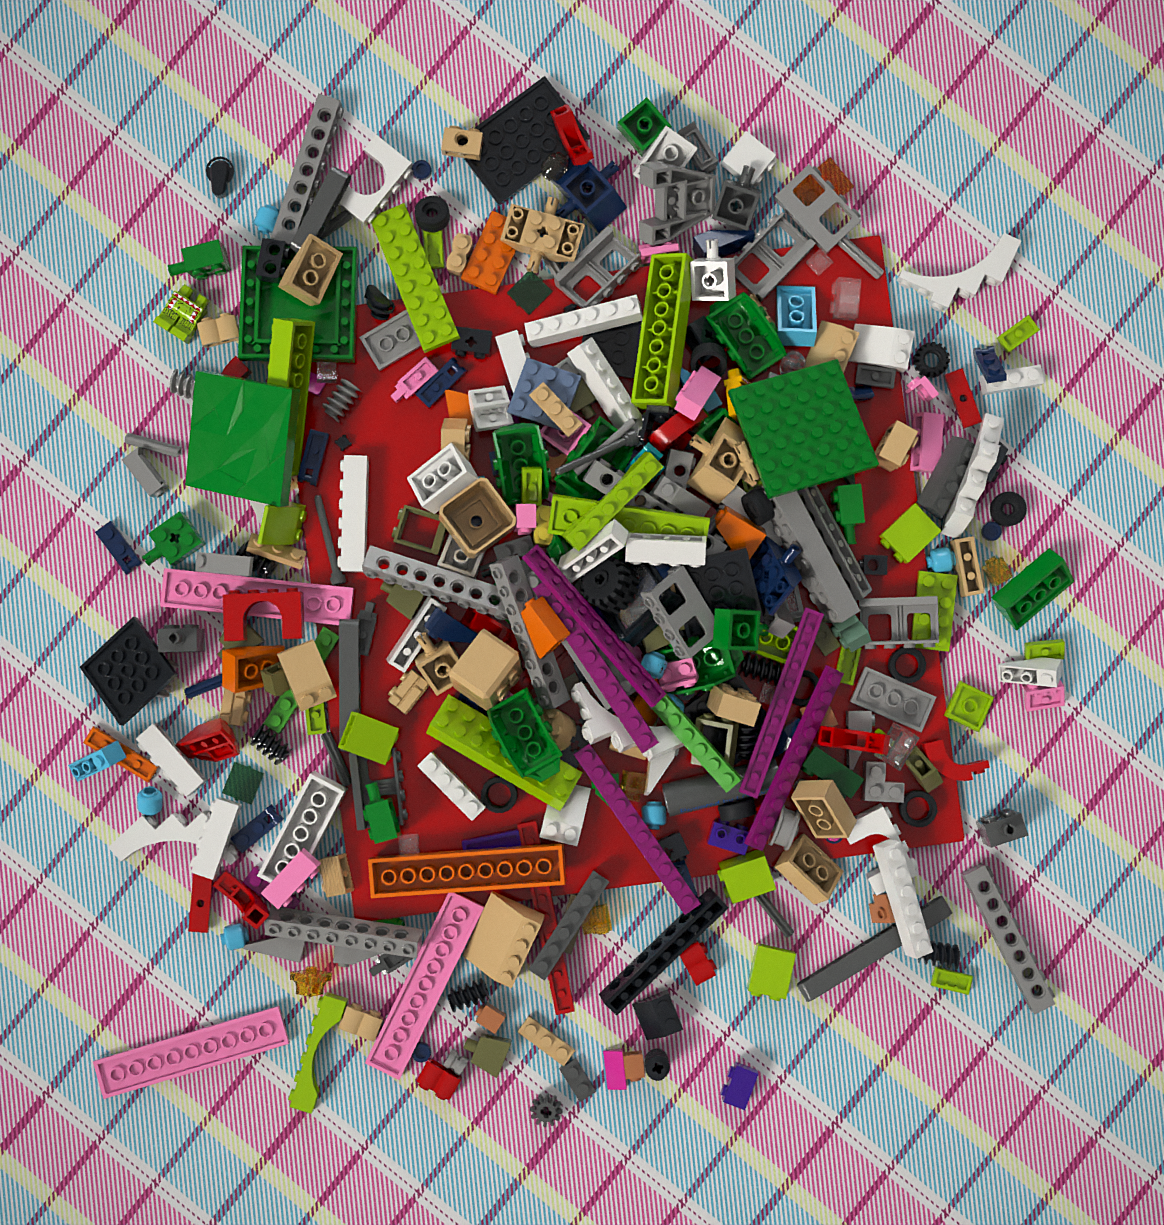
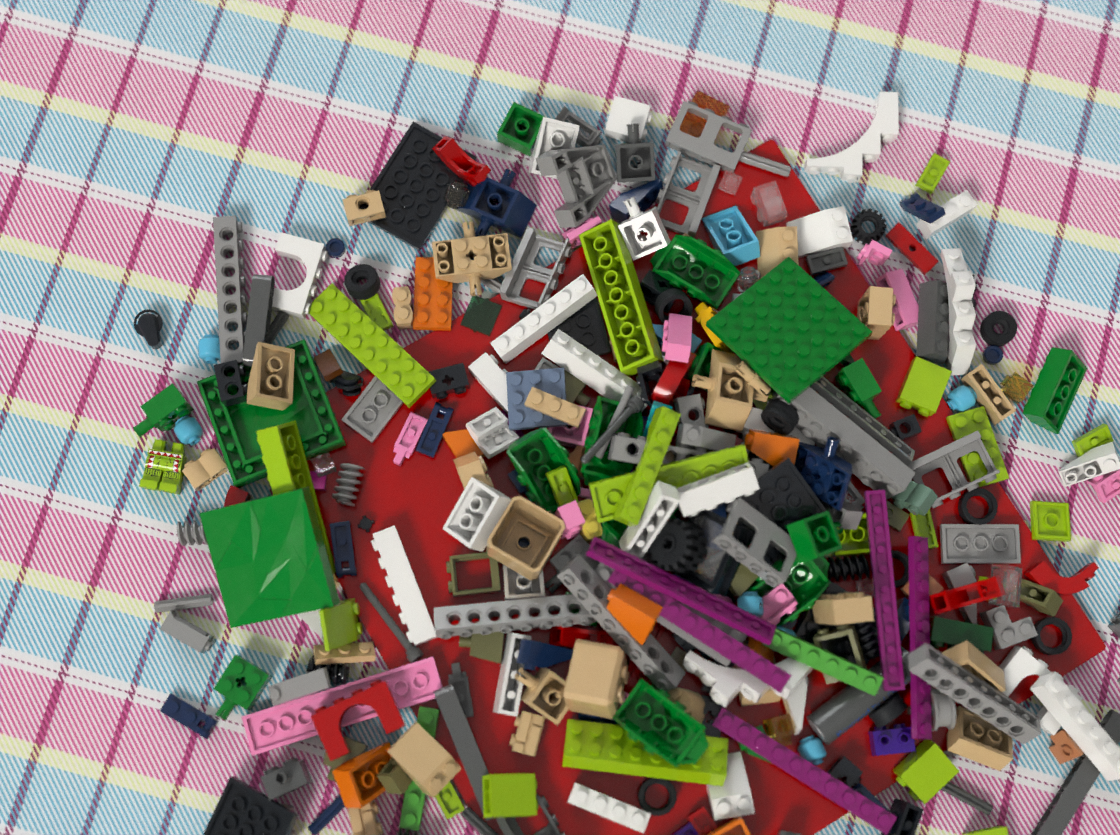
camera: 30 degrees left, 10 degrees down
none -> medium azure head [174,416,203,445]
none -> reddish brown tile [313,349,343,382]
none -> light grey brick [908,643,1042,744]

